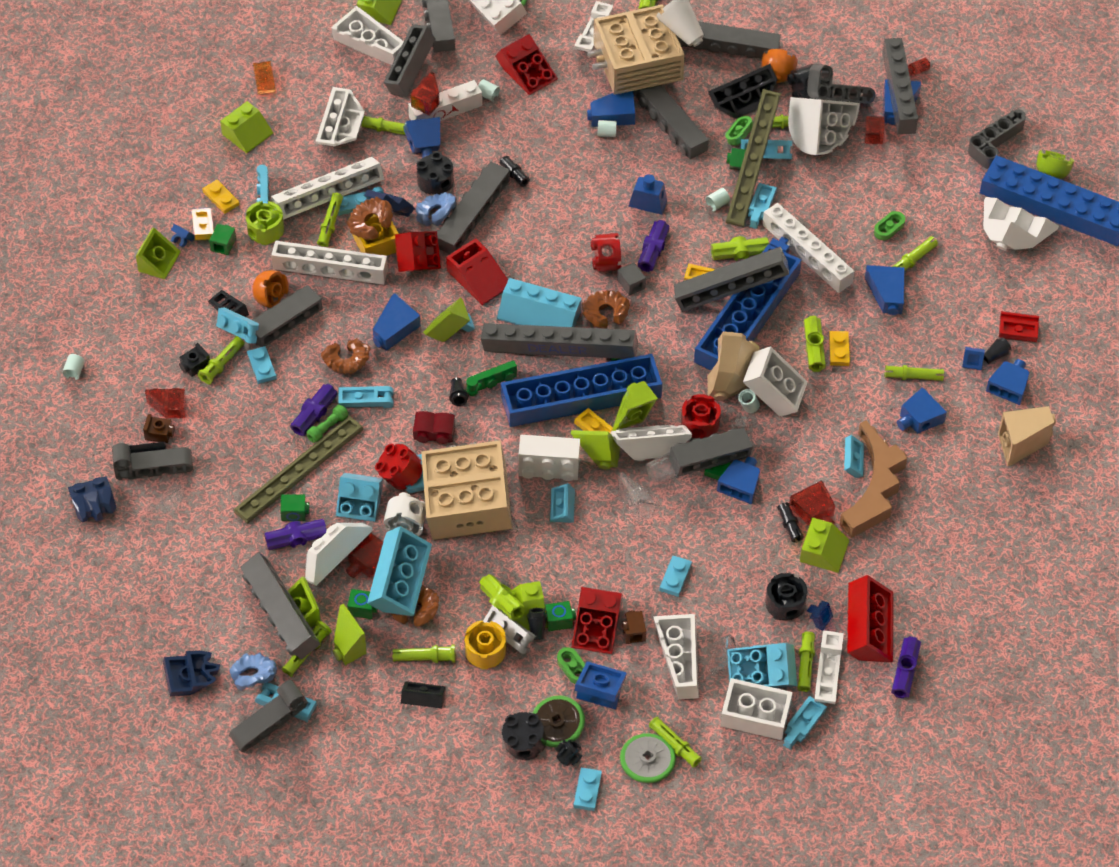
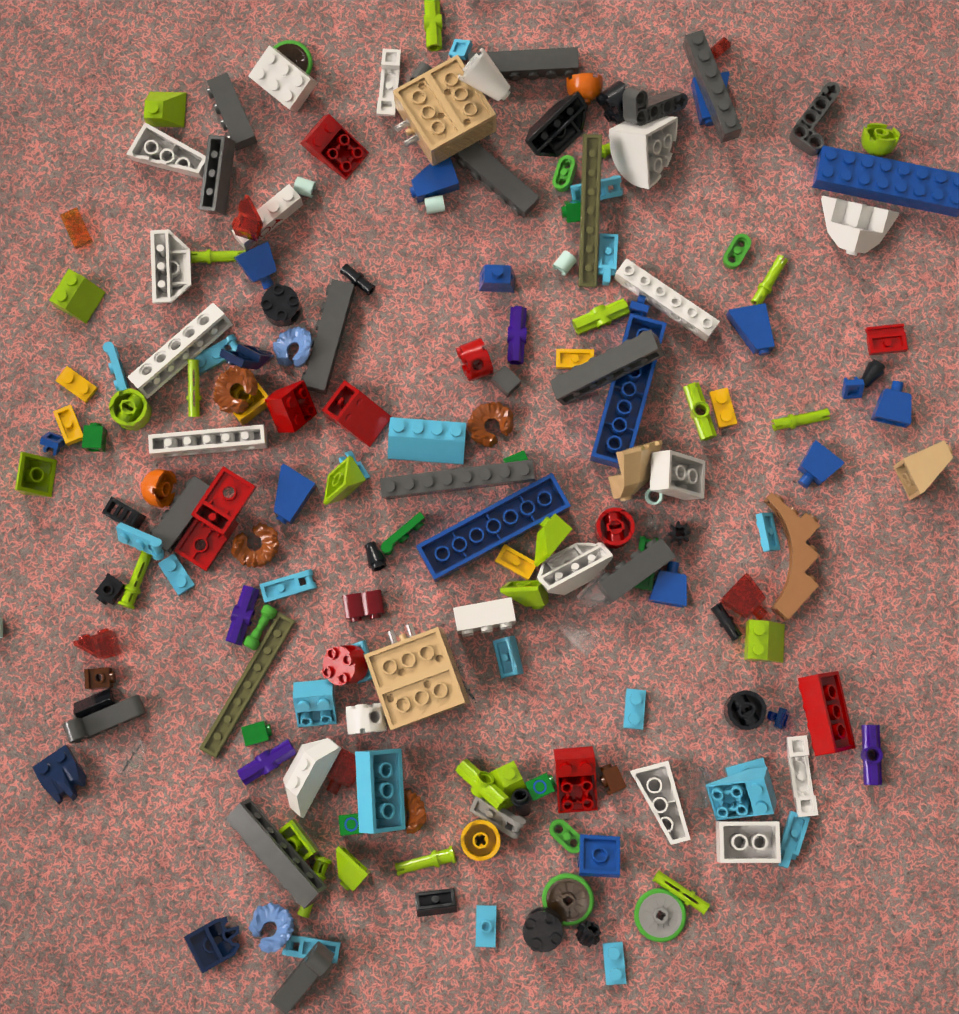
camera: 15 degrees left, 25 degrees up
lime pin [797,631,815,692] -> none
clear red brick [864,116,884,145] -> none
none -> red bracket [174,466,257,572]
none -> medium azure plate [475,905,497,947]
none -> black gear [666,521,691,546]

